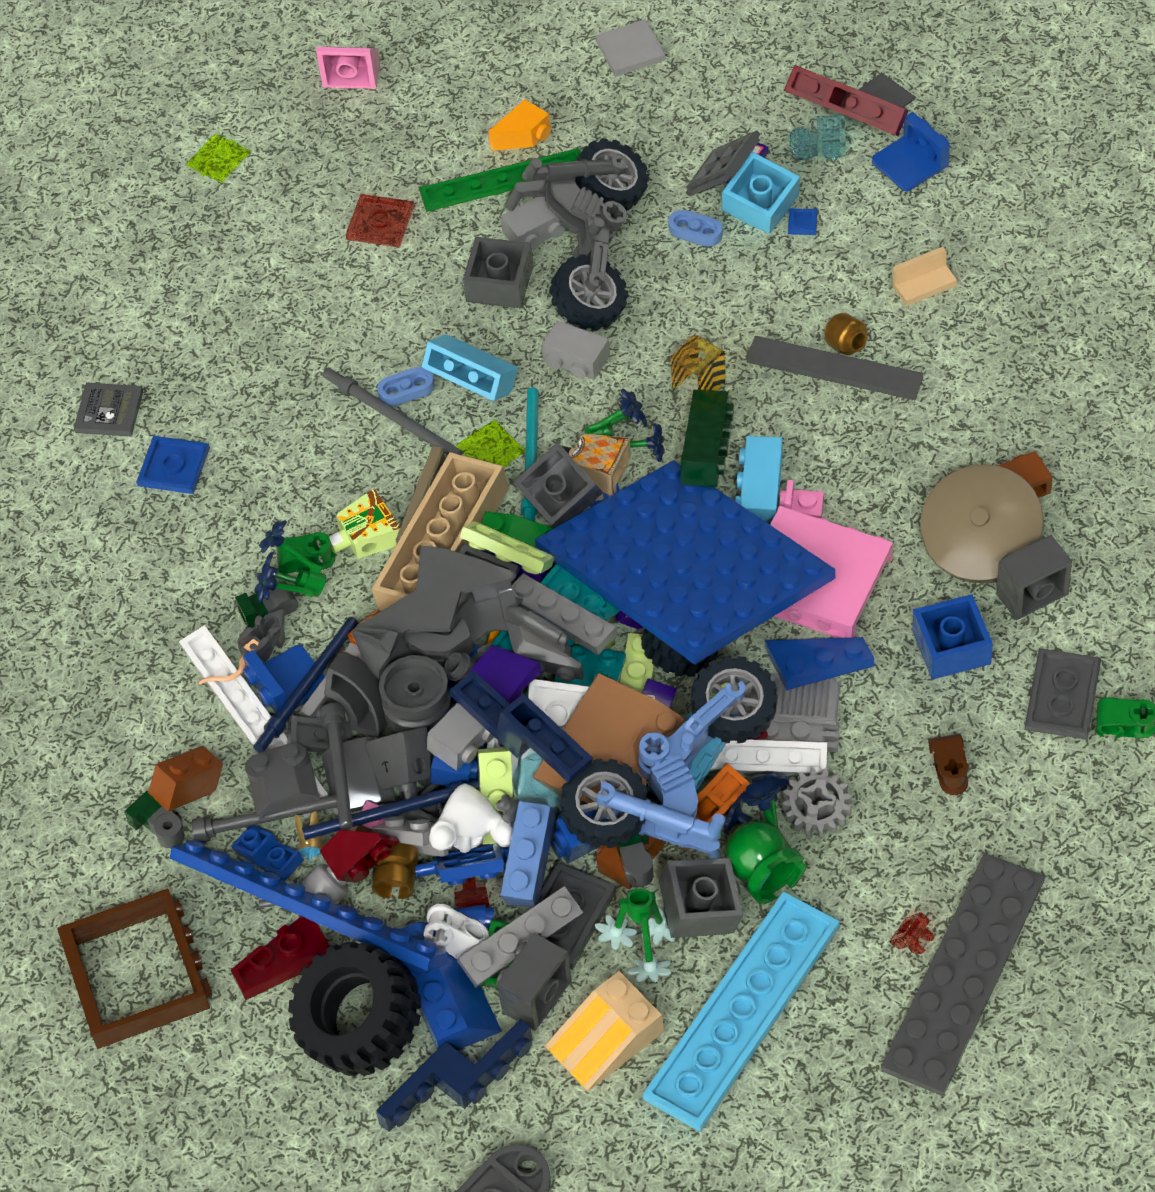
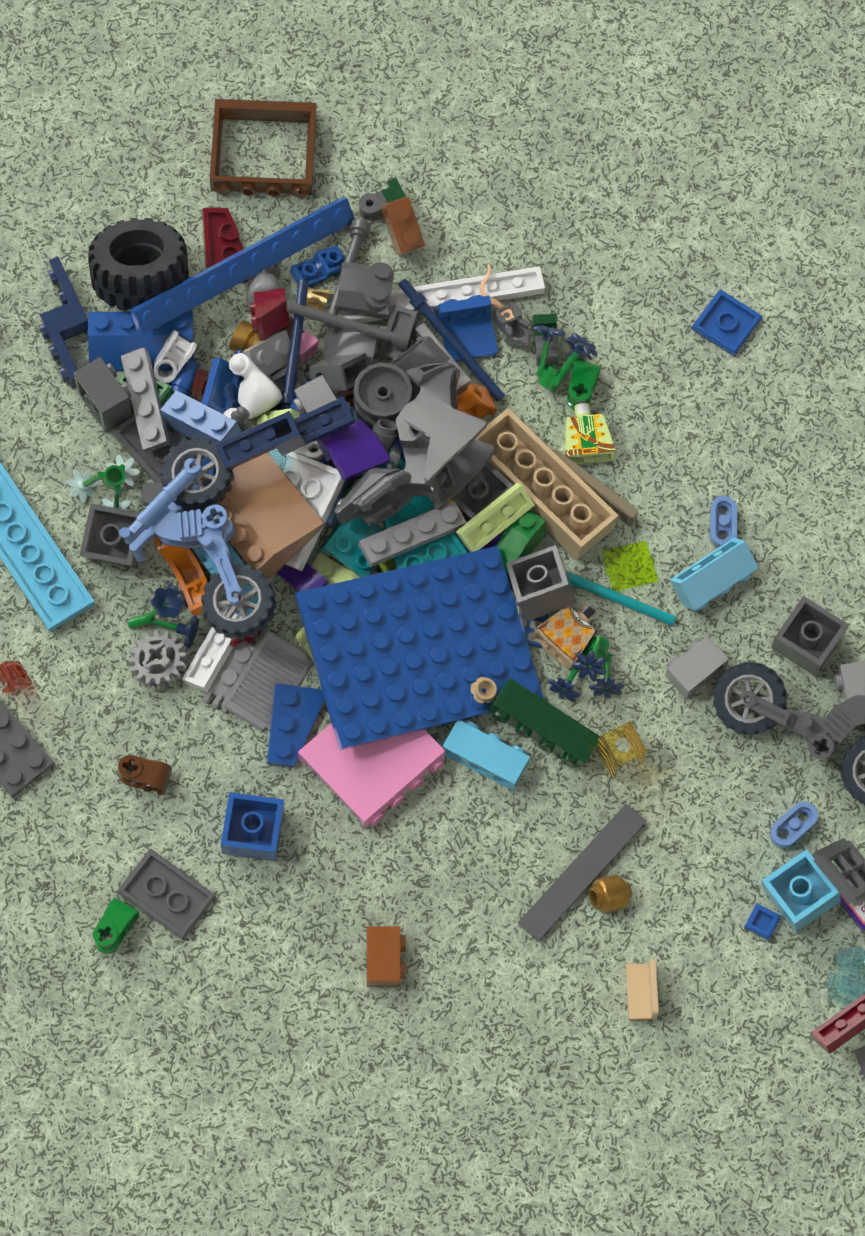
camera: 105 degrees right, 15 degrees up
dark grey tile [74,382,143,437] -> none
dark grey bar [322,367,463,455] -> none
tan slope [545,971,664,1092] -> none
green tile [725,820,807,904] -> none
bright pink bracket [780,479,824,518] -> none
blue bracket [872,112,950,192] -> none
dark tan dish [920,464,1044,583] -> none
dark grey brick [996,535,1072,621] -> none
none -> tan plate [471,677,497,704]

